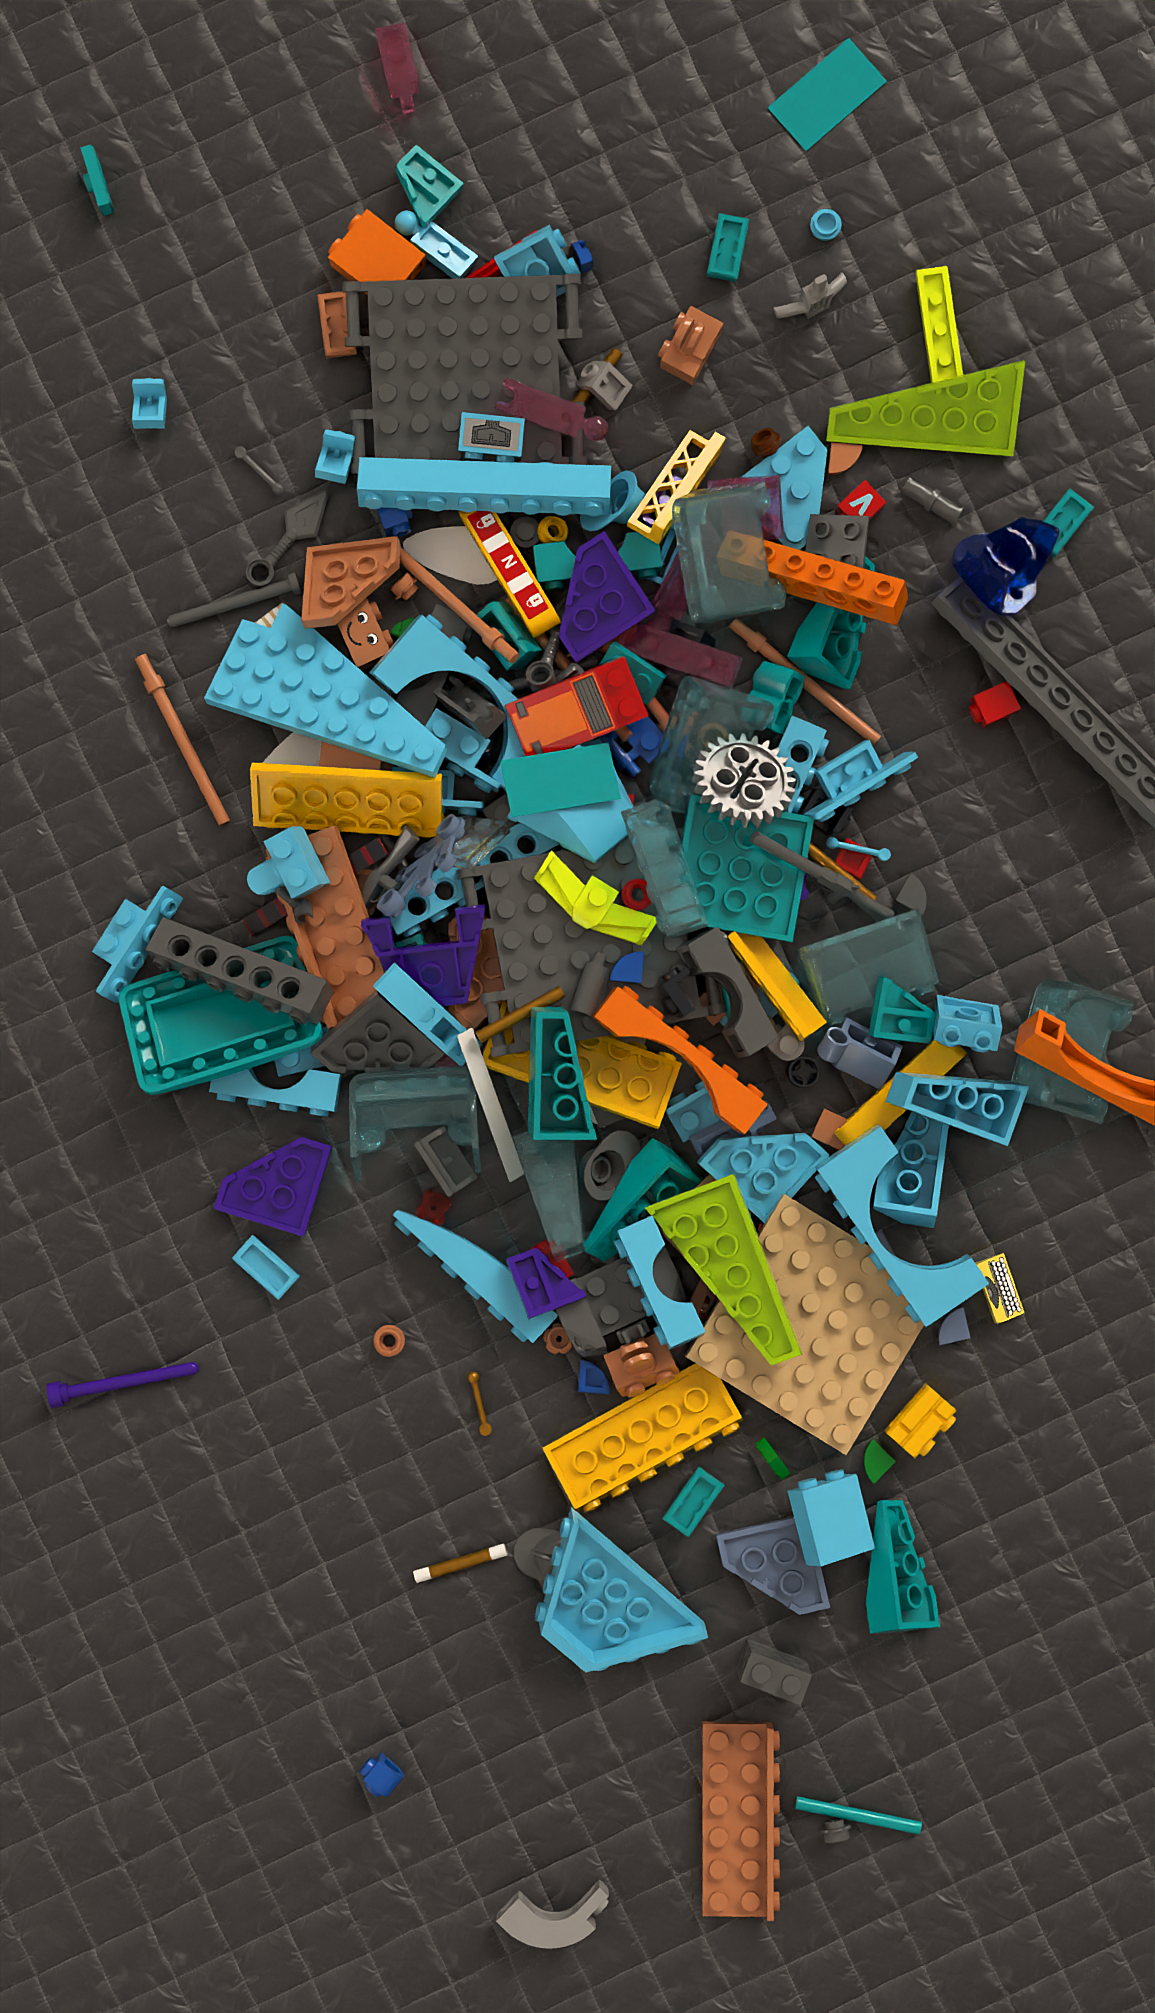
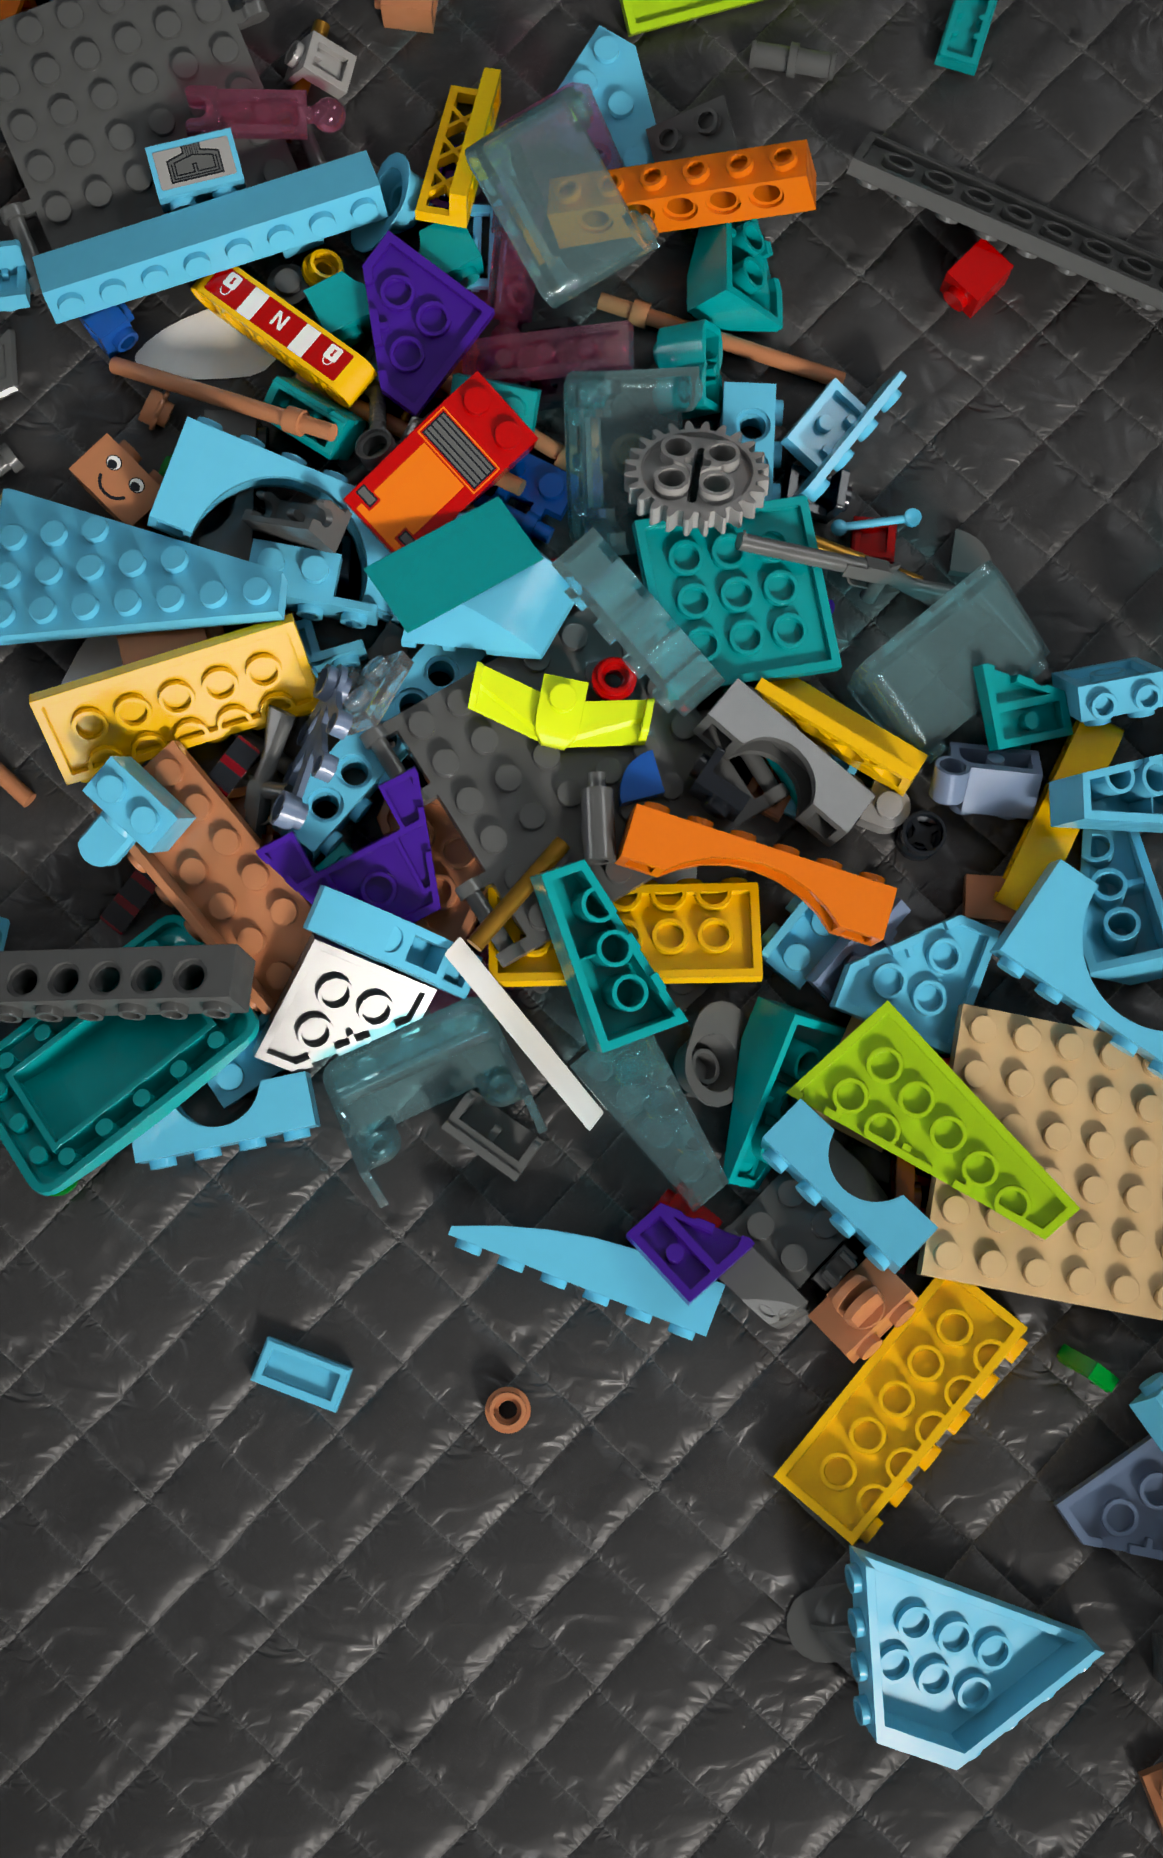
camera: 30 degrees left, 5 degrees down
dark purple piece [47,1362,199,1408] -> none
dark purple plate [213,1137,333,1237] -> none
dark grey hand [275,887,313,924] -> none
nougat plate [301,536,401,629] -> none
pearl gold bar [413,1543,507,1583] -> none
clear red plate [415,1190,452,1226] -> none
pearl gold hinge [467,1371,492,1436] -> none
nougat plate [543,1323,572,1354] -> none
blue tile [578,1359,610,1394] -> none
teal plate [662,1466,725,1537] -> none
reddish brown plate [751,428,782,457] -> none
nougat tile [828,442,862,475] -> none
red brick [835,480,887,522] -> none
clear blue piece [953,517,1060,616] -> none

